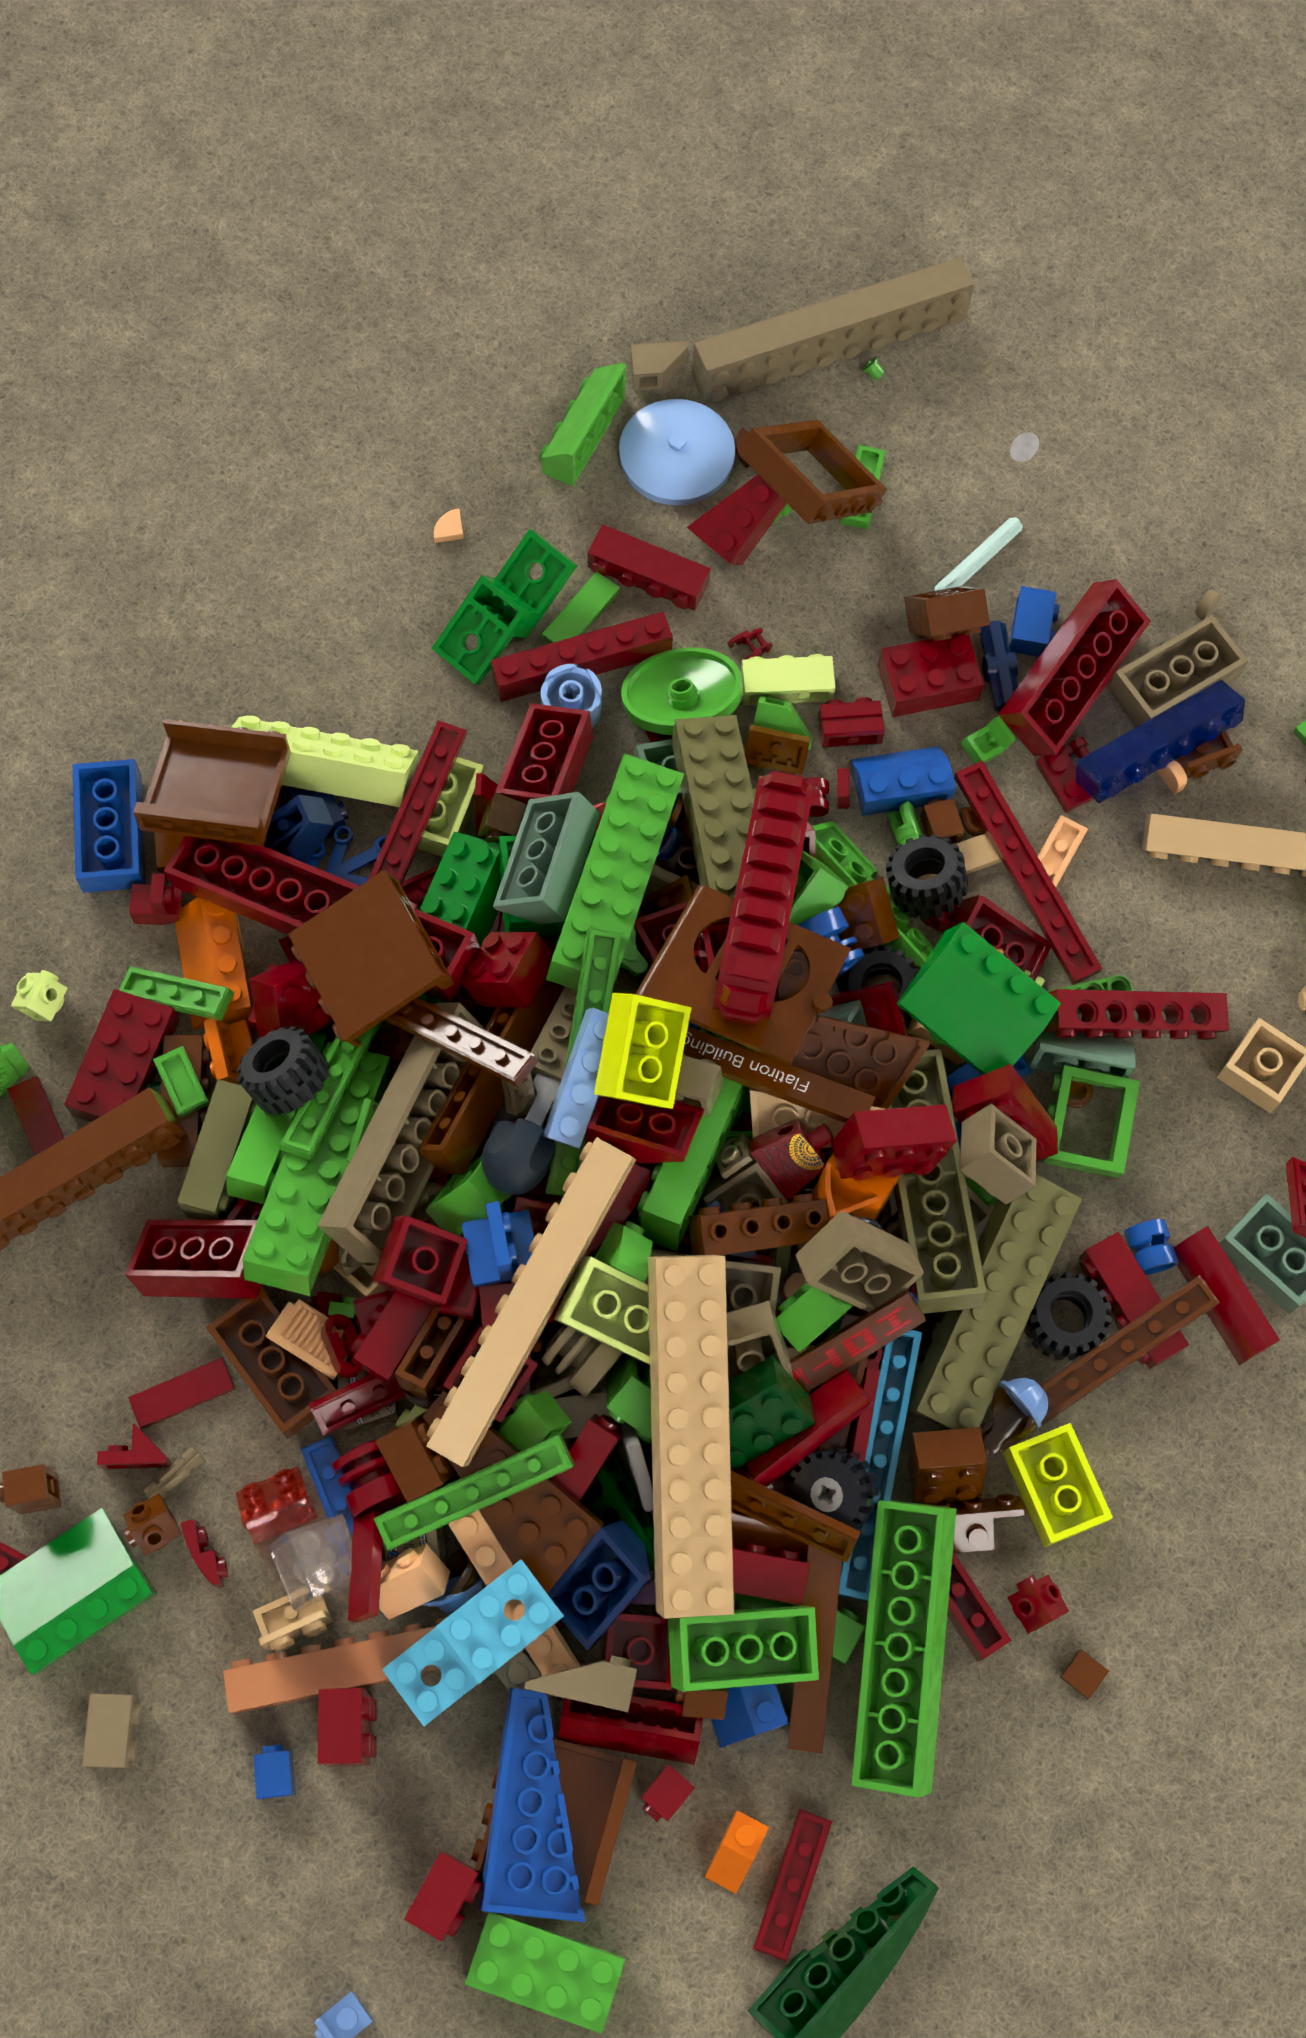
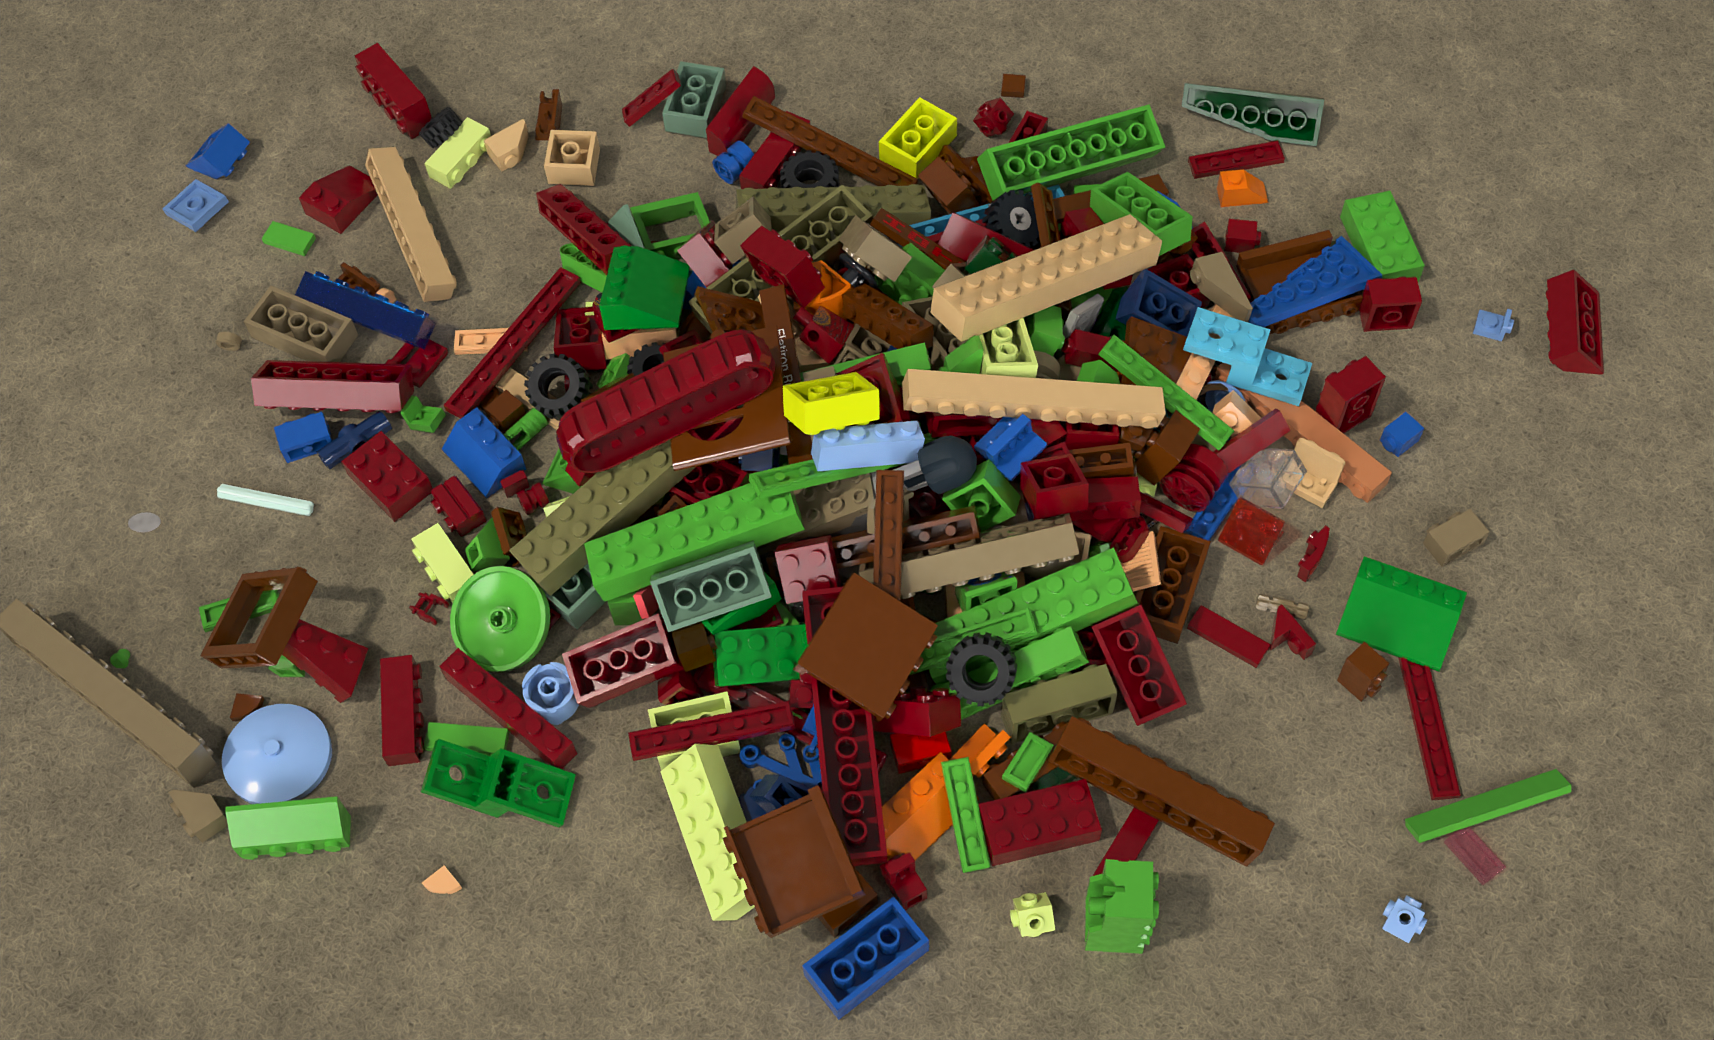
camera: 115 degrees left, 10 degrees down
reddish brown brick [123,1493,182,1556] -> none
reddish brown brick [904,586,990,641] -> none
piece [982,1378,1048,1457] -> none

